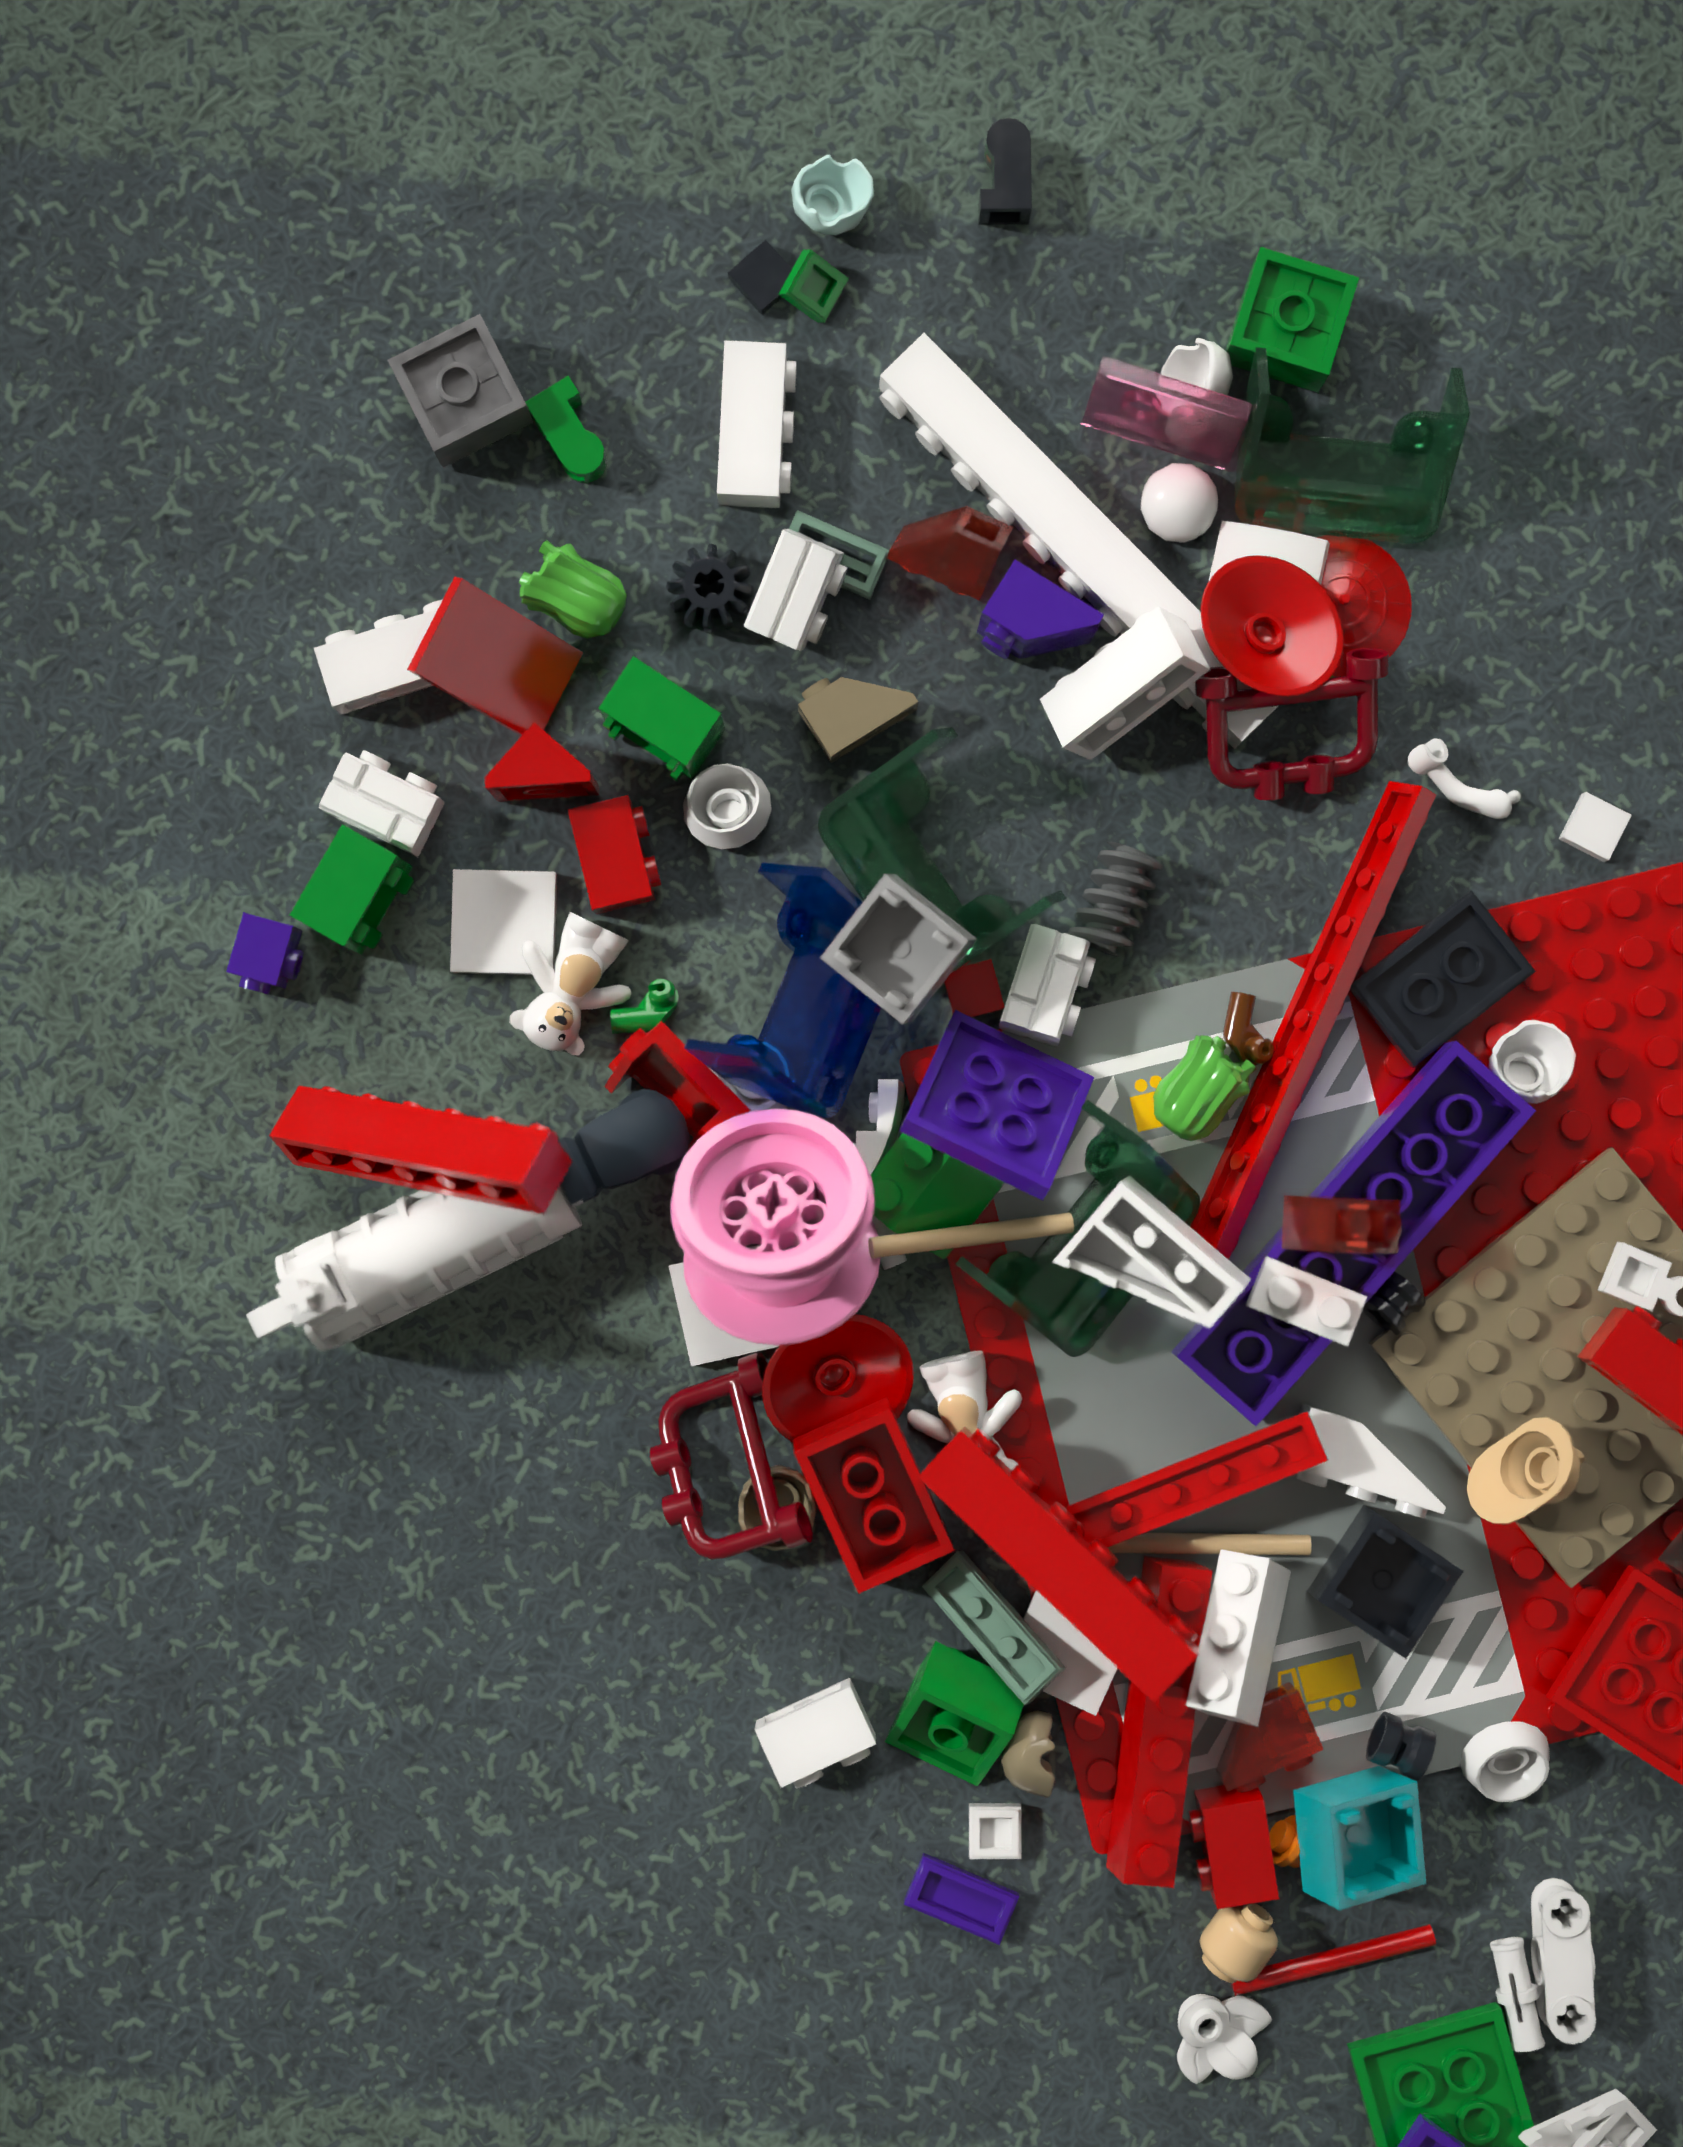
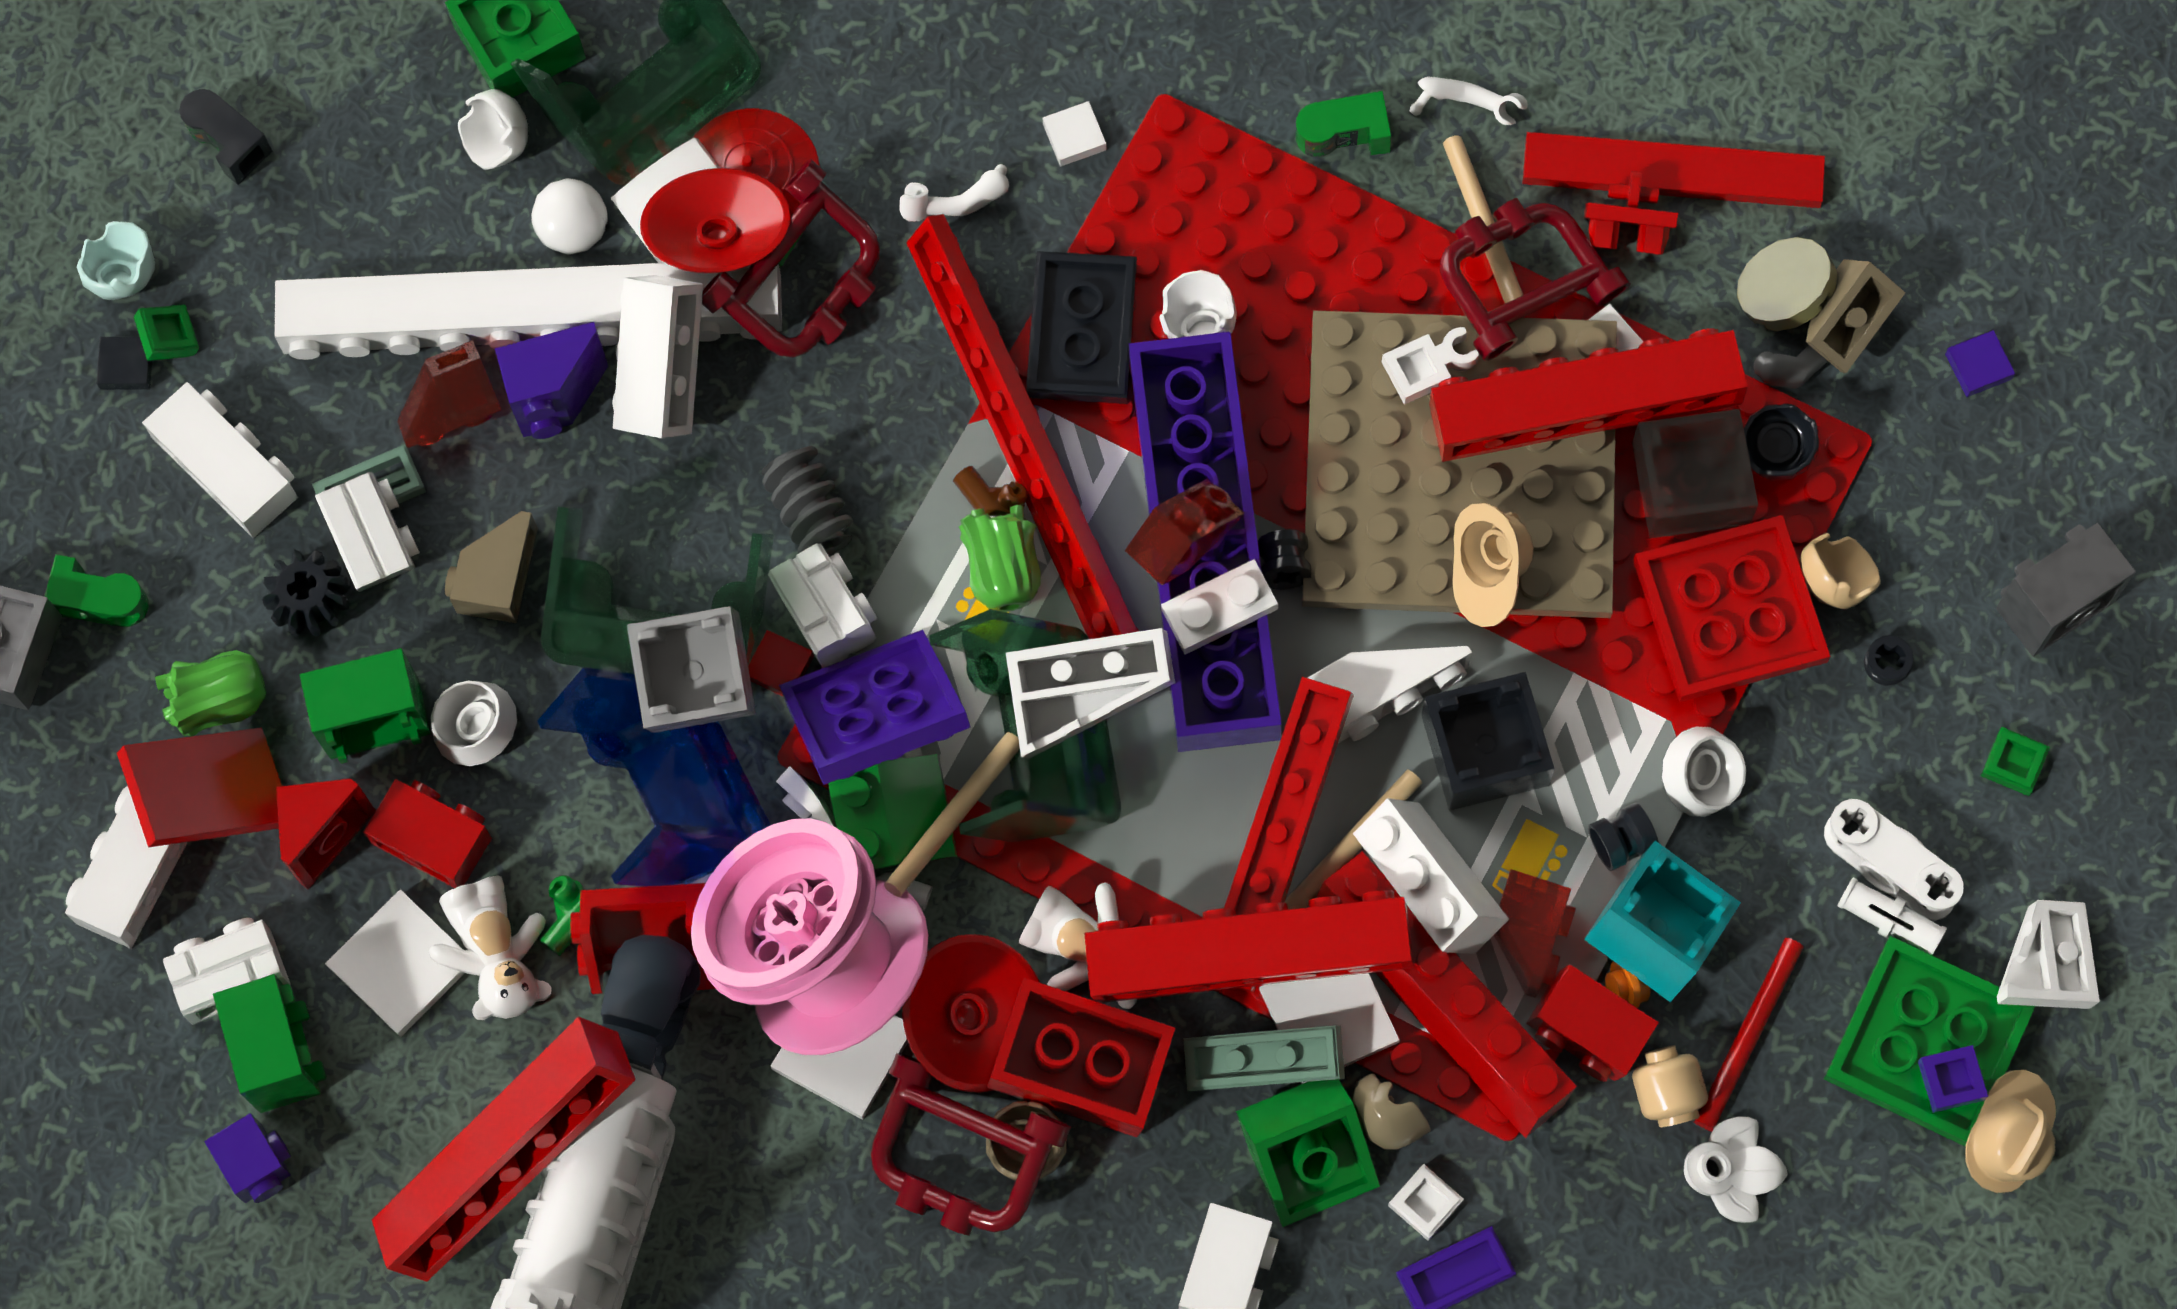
camera: 45 degrees left, 15 degrees down
clear pink tile [1081,357,1252,471] -> none

